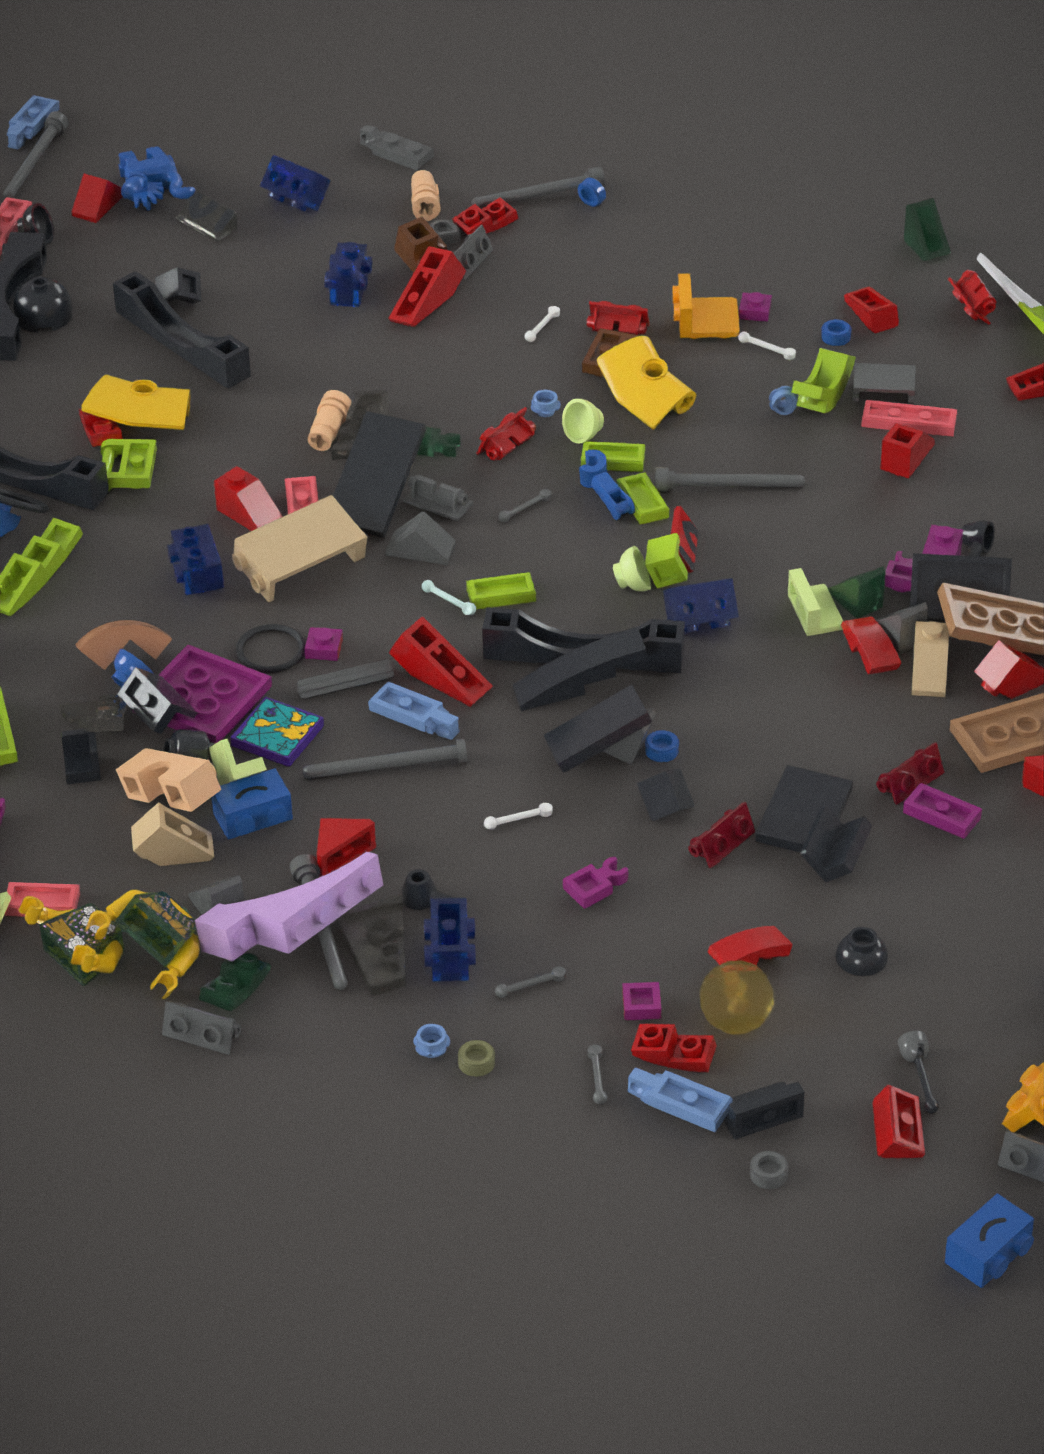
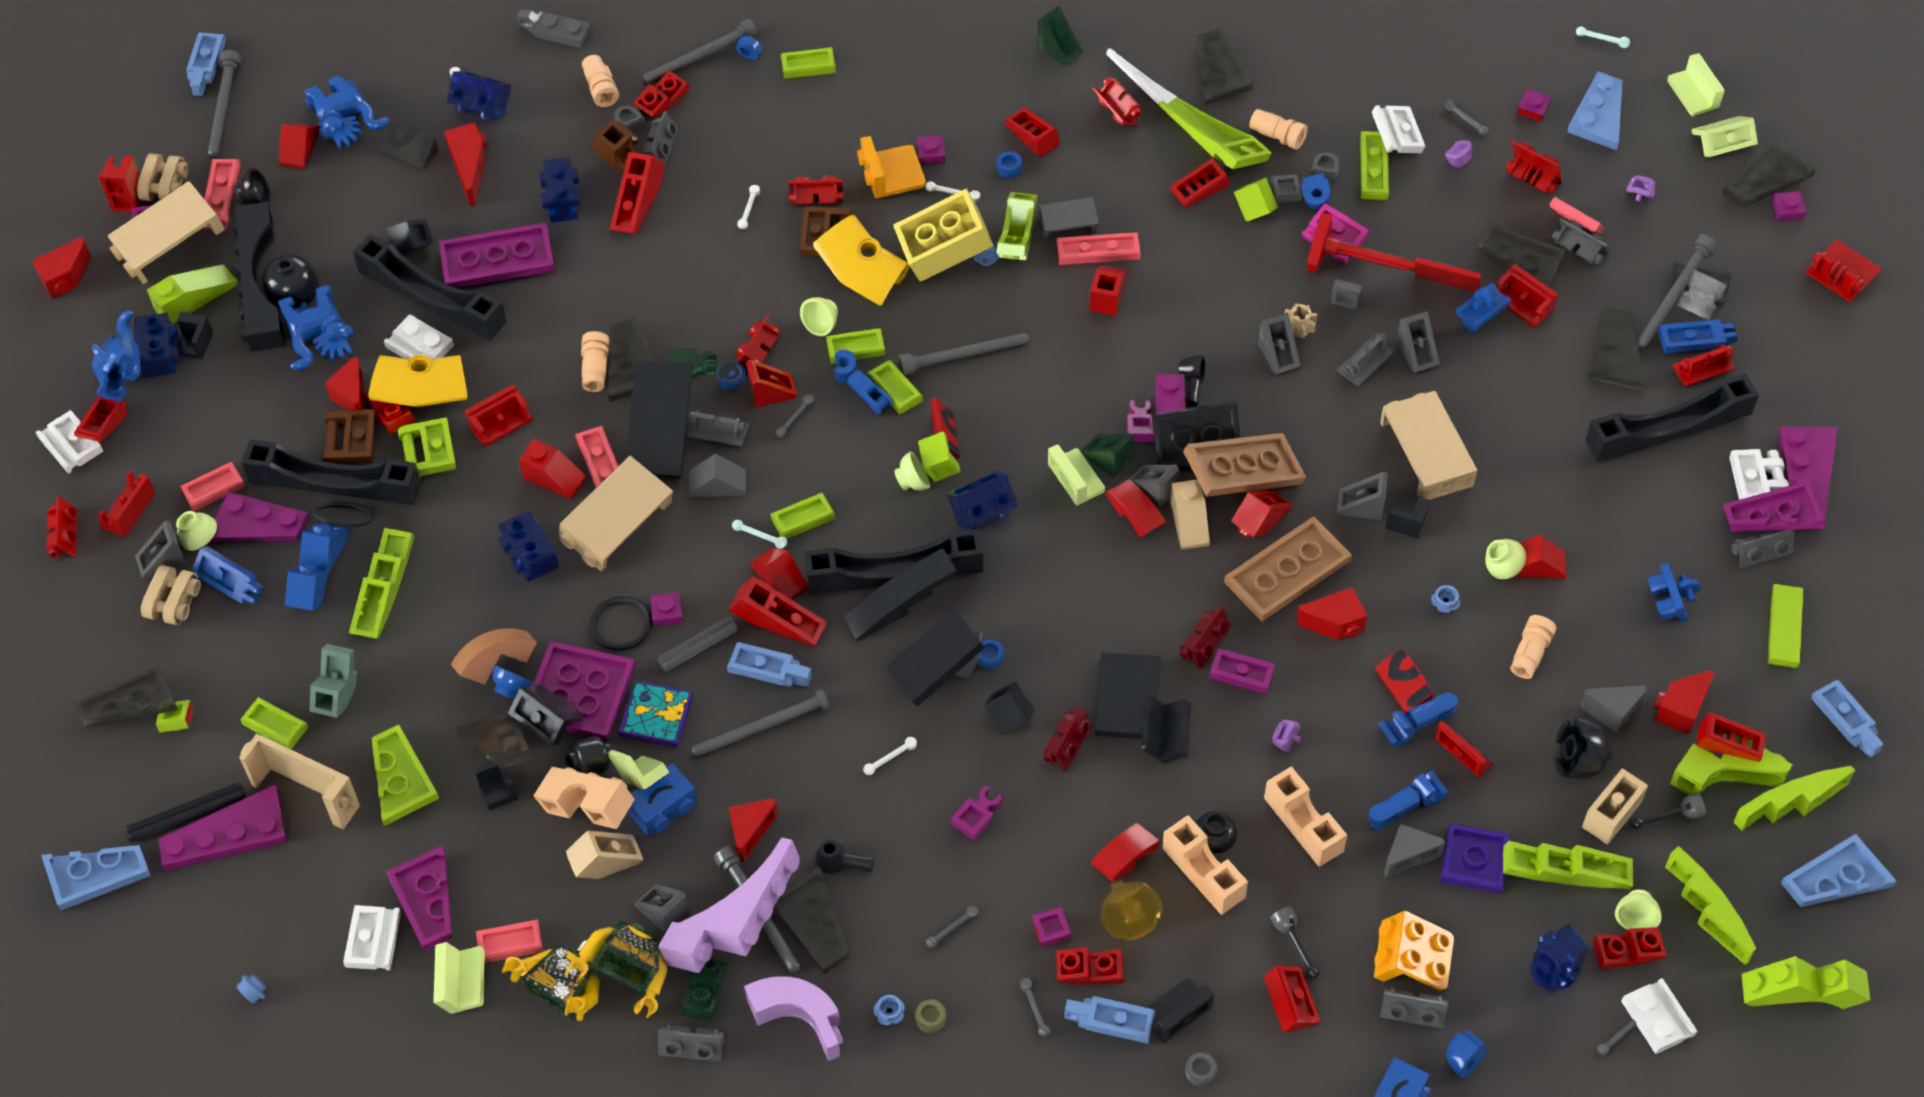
camera: 15 degrees left, 15 degrees up
clear blue brick [424,898,476,982] -> none
medium blue plate [531,390,561,417] -> none
none -> blue animal [278,285,354,371]
none -> reddish brown plate [321,409,377,464]
none -> red slope [325,357,364,410]
none -> white plate [384,314,454,359]
none -> magenta plate [439,223,555,288]
none -> red slope [444,122,488,206]
none -> red hinge [465,384,533,448]
none -> tile [717,361,746,390]
none -> lavender arch [744,976,843,1061]
none -> red slope [747,359,798,408]
none -> red slope [750,548,808,600]
none -> lime tile [781,47,836,79]
none -> light yellow brick [893,188,994,282]
none -> light nougat arch [1162,815,1248,915]
none -> light nougat arch [1264,766,1347,867]
none -> medium lavender piece [1272,719,1301,752]

